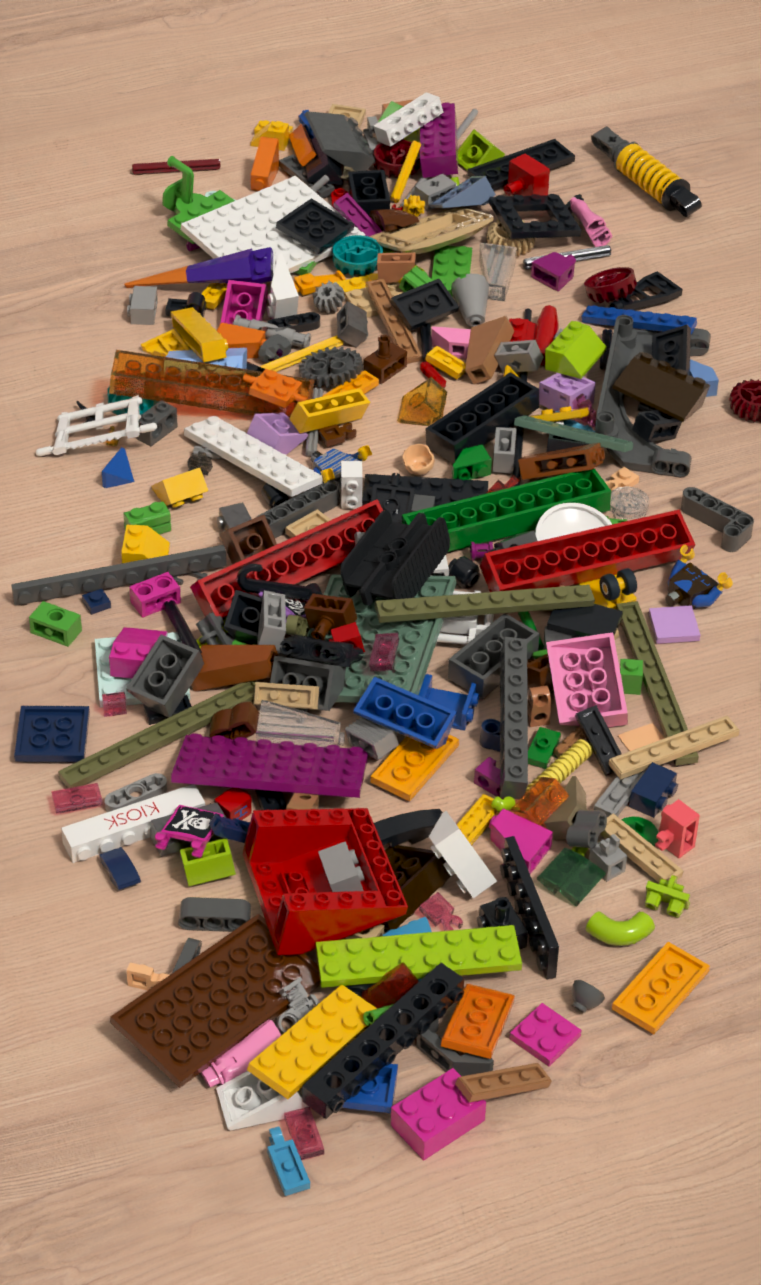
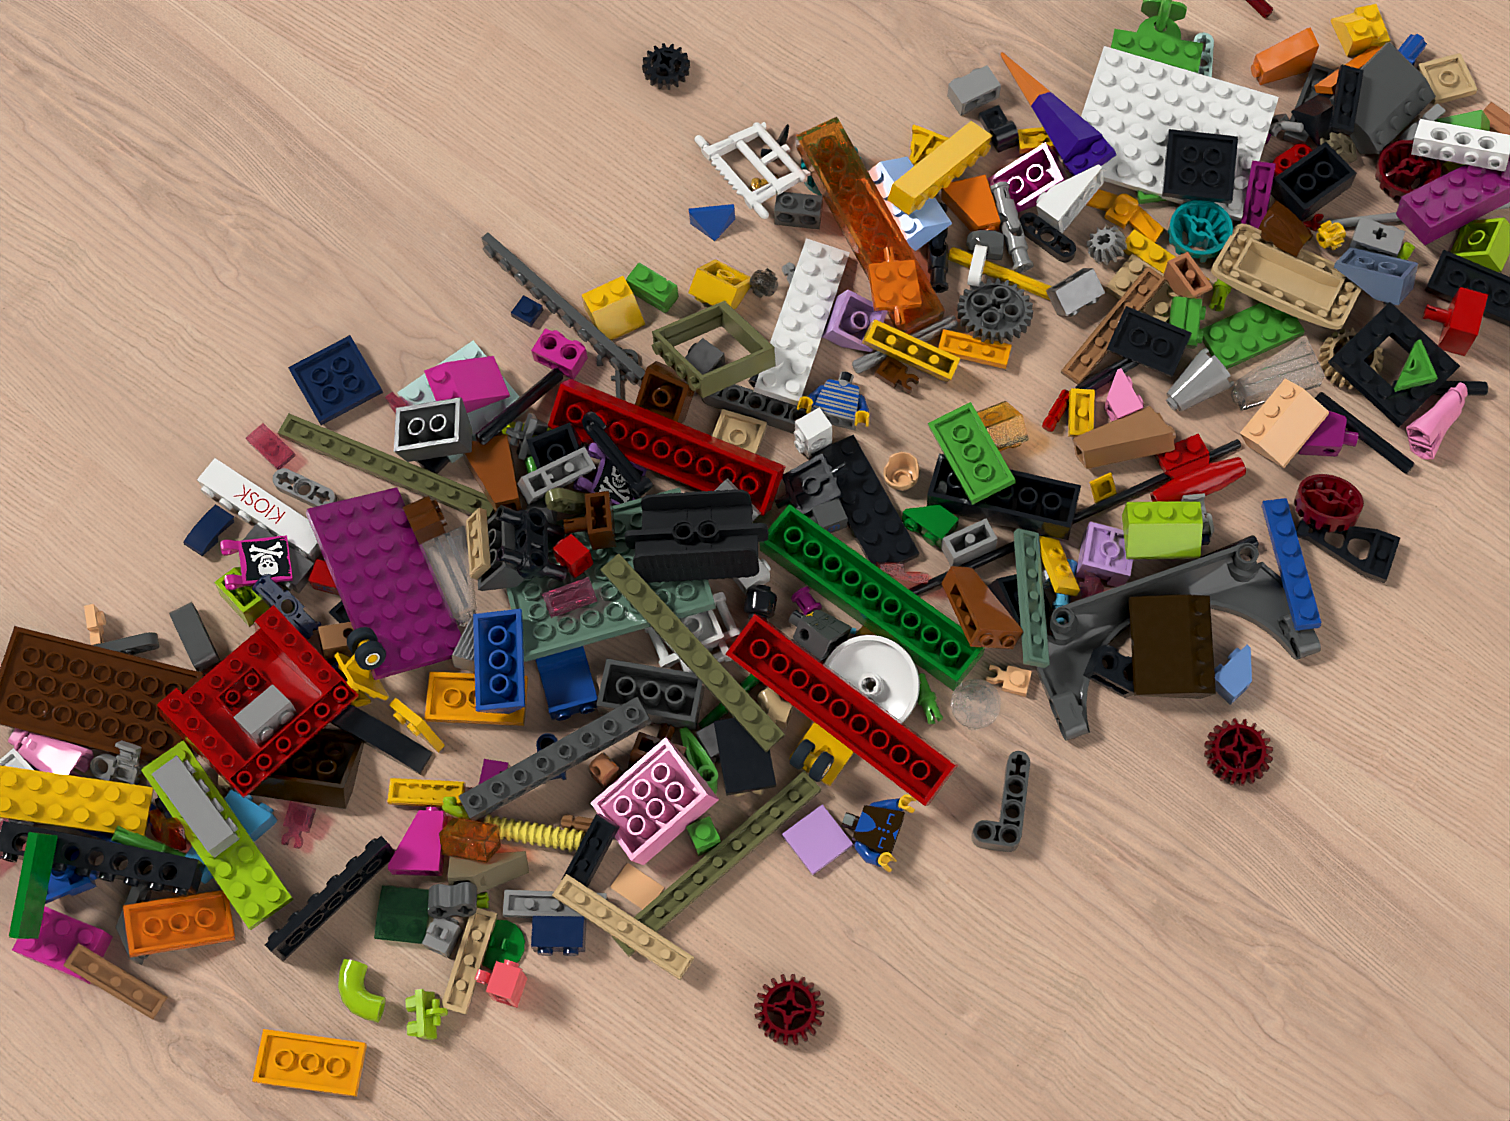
camera: 65 degrees right, 25 degrees up
bright green brick [29,601,82,647] -> none
reddish brown brick [363,335,407,384] -> none
yellow axle [390,141,421,203] -> none
white slope [429,811,497,898] -> none
black brick [477,897,528,950] -> none
light grey brick [494,340,544,373] -> none
dark pink plate [509,1003,582,1067] -> none
green plate [528,727,561,769] -> none
dark grey brick [571,979,605,1013] -> none
black plate [652,325,691,375] -> none
none -> green tile [9,832,58,939]
none -> light grey brick [152,756,240,858]
none -> plate [335,627,389,701]
none -> yellow wing [389,698,445,753]
none -> olive window [651,301,776,398]
none -> bright green plate [928,402,1016,505]
none -> white beam [967,245,988,287]
none -> light nougat slope [1240,378,1329,468]
none -> black tile [1329,64,1364,135]
none -> bright green tile [1394,339,1438,392]

